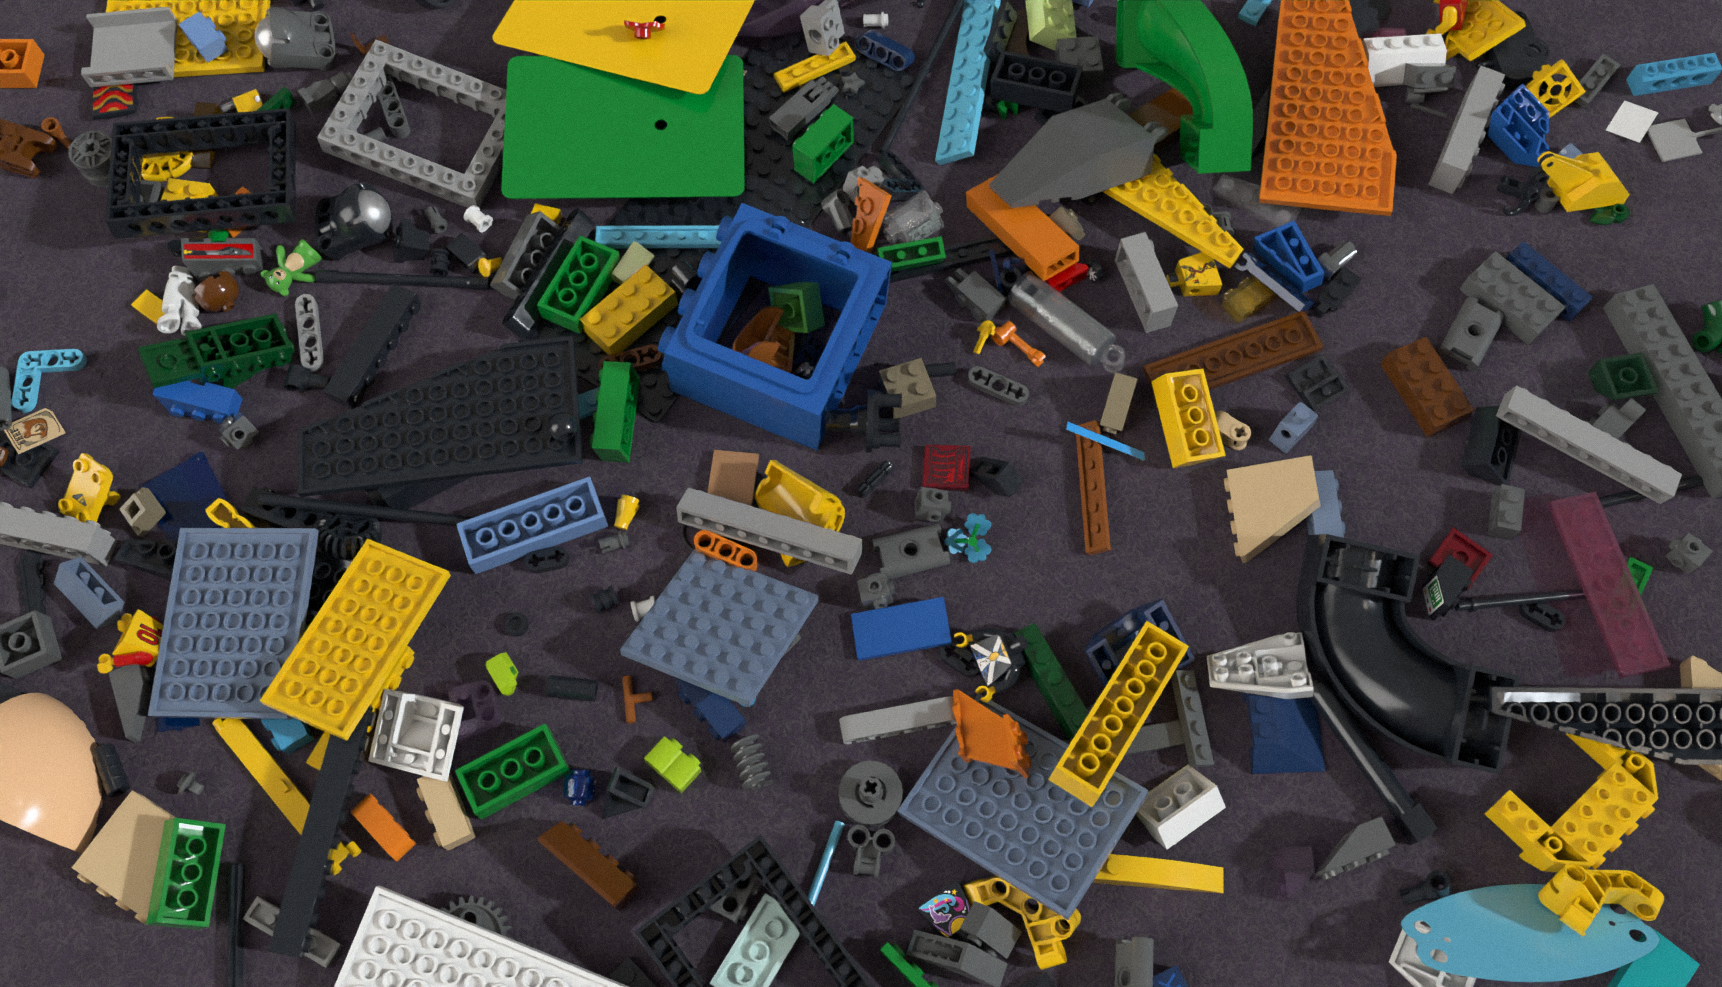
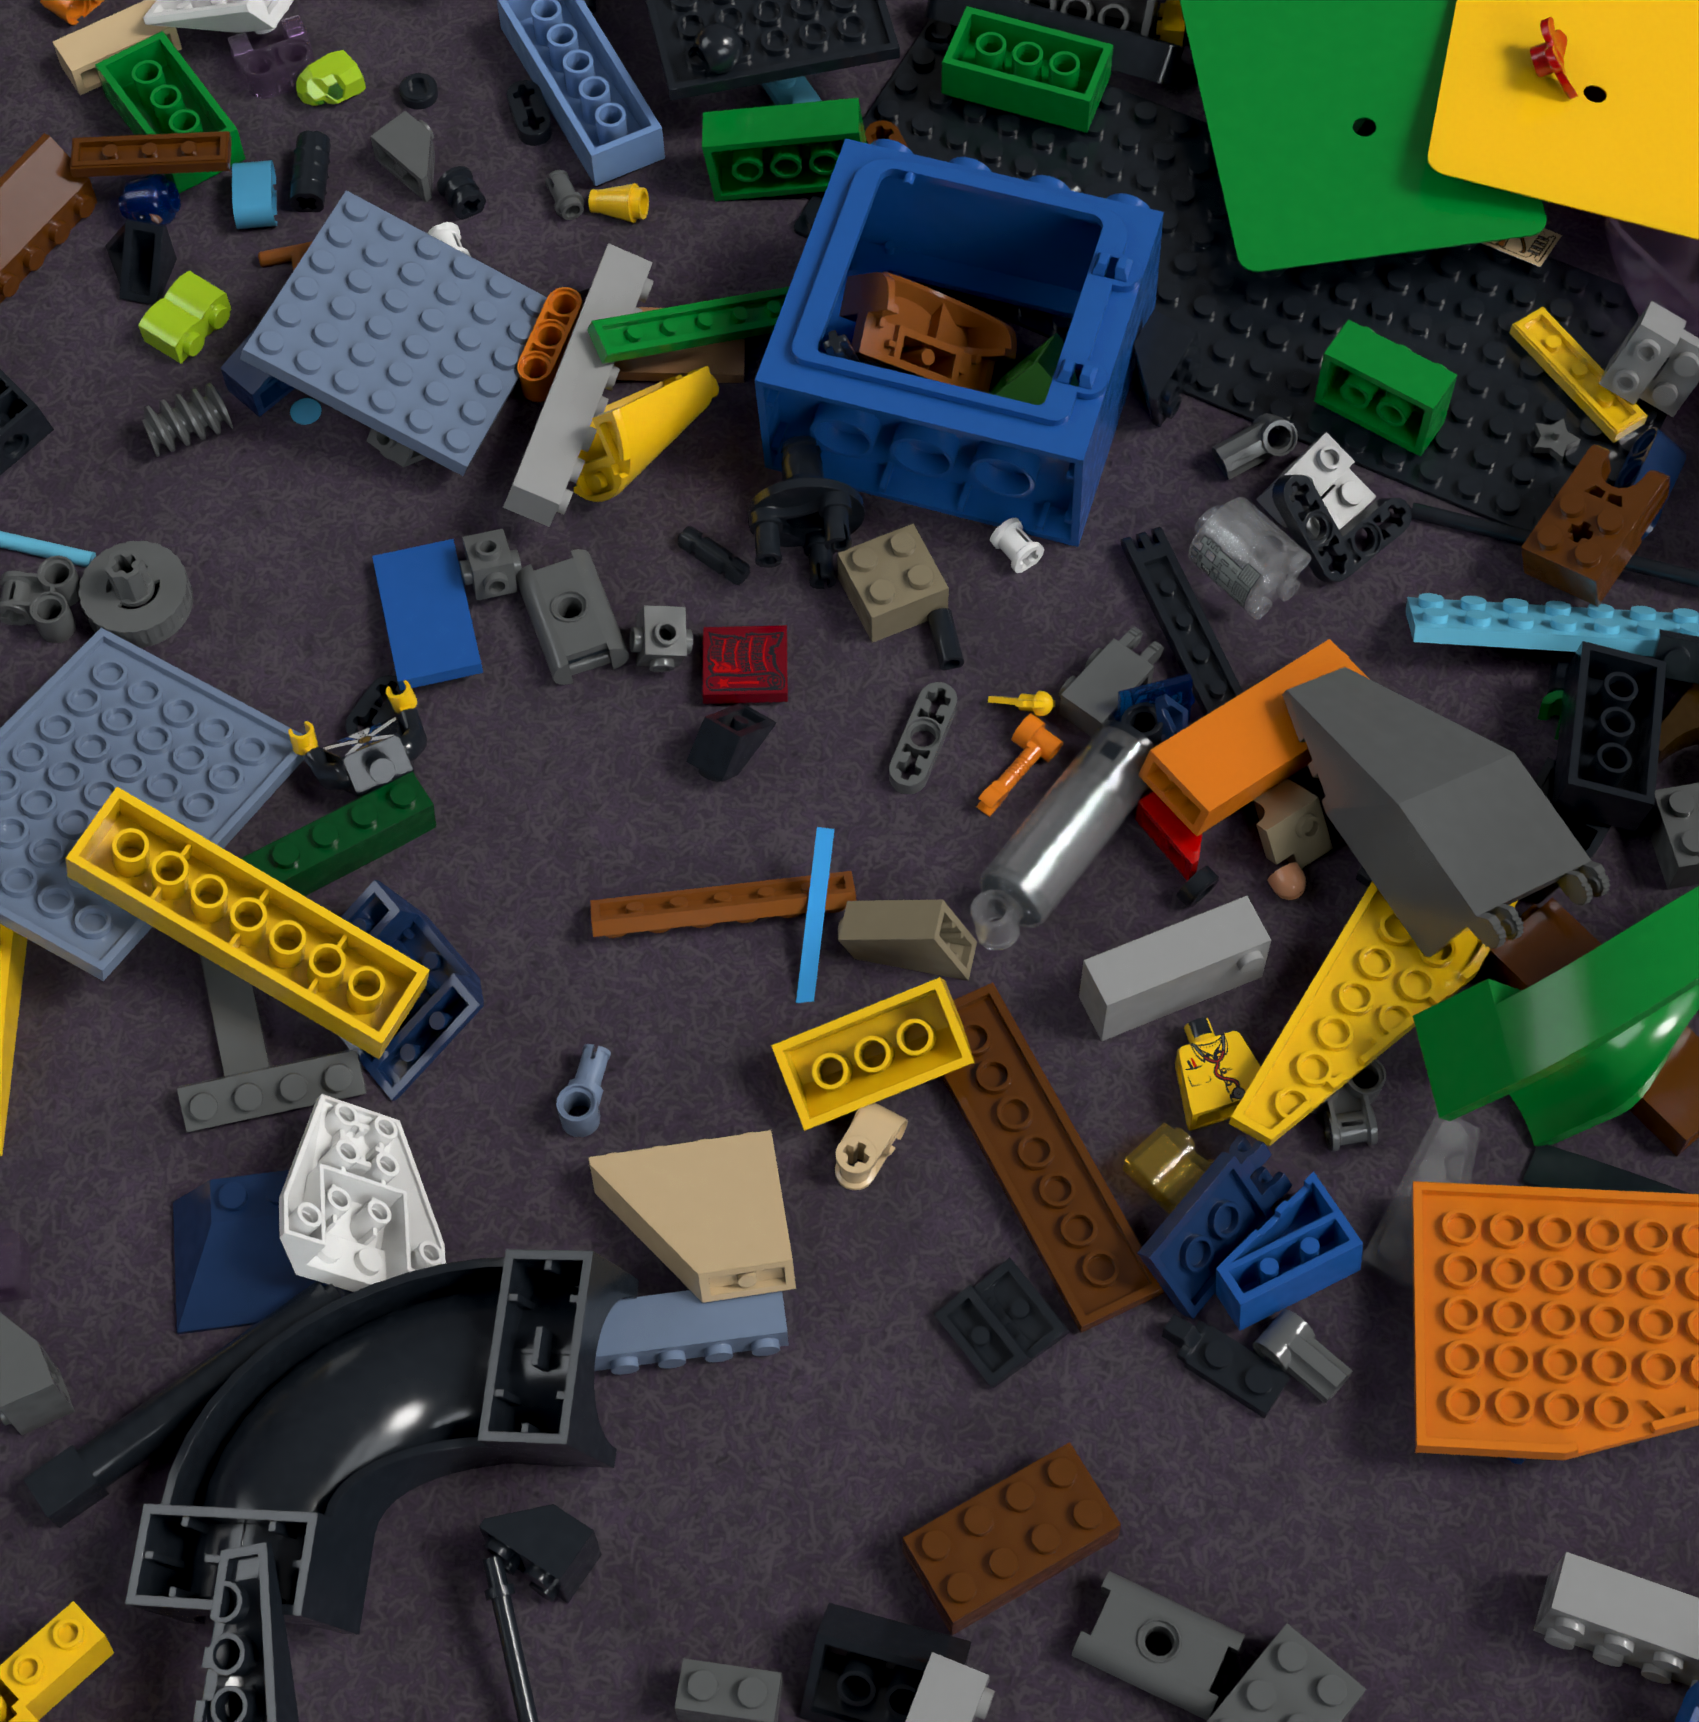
camera: 85 degrees right, 5 degrees down
yellow brick [580,264,678,355] -> none
medium azure tile [595,225,721,248] -> none
yellowish green slope [612,241,655,285] -> none
dark grey hinge [769,77,839,140] -> none
light grey beam [839,697,957,744] -> none
orange wing [850,177,892,253] -> none
green brick [874,236,946,272] -> none
dark azure plant [944,513,991,563] -> none
orange piece [952,689,1031,778] -> none
white slope [1136,765,1226,849] -> none
sand blue torso [1269,402,1318,454] -> none
dark red tile [1427,528,1493,591] -> none
none -> reddish brown tile [70,131,232,178]
none -> dark azure beam [232,160,277,229]
none -> dark grey slope [370,111,435,202]
none -> sand blue pin [556,1044,611,1137]
none -> green plate [587,287,789,364]
none -> white bush [990,518,1044,573]
none -> nougat hinge [1267,862,1306,900]
none -> reddish brown brick [1521,445,1670,607]

